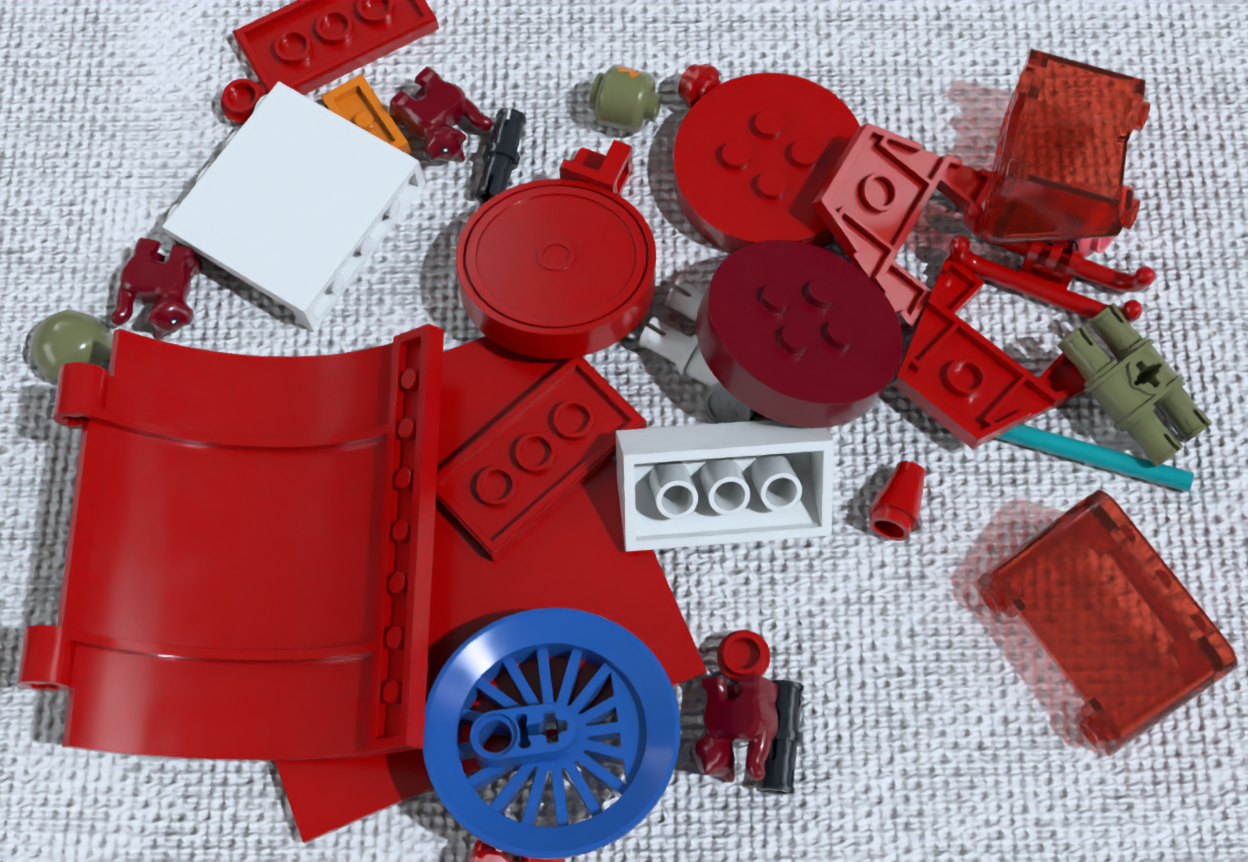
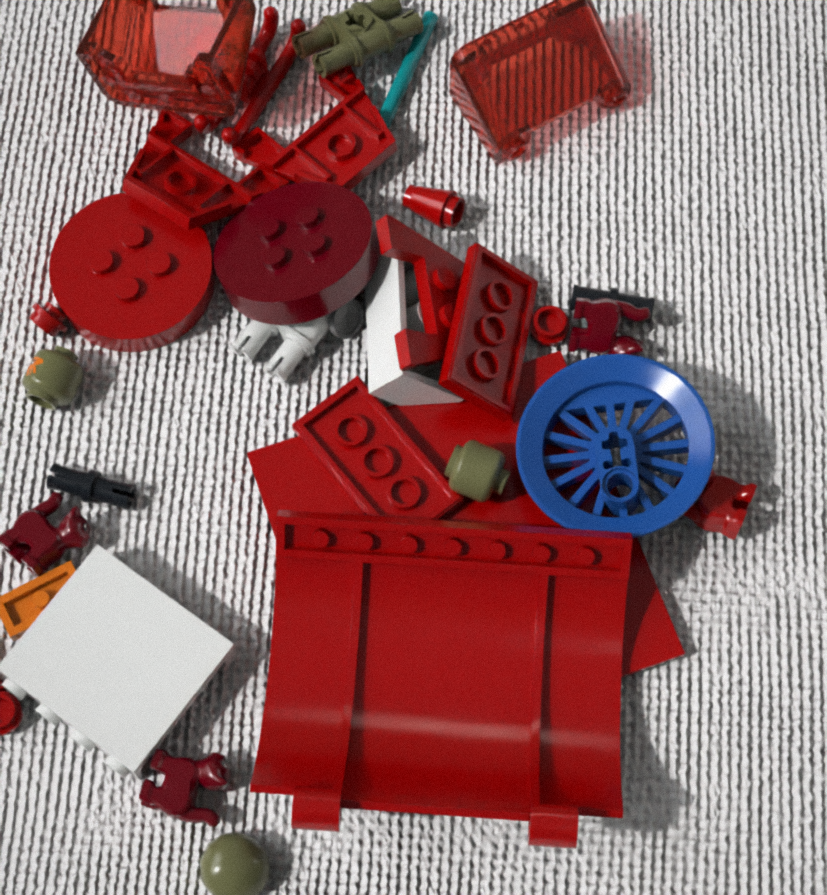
camera: 90 degrees left, 0 degrees up
red brick [456,179,656,359] -> none
red panel [559,140,633,196] -> none
none -> red wing [376,214,465,371]
none -> red tile [438,243,538,422]
none -> olive head [444,440,511,503]

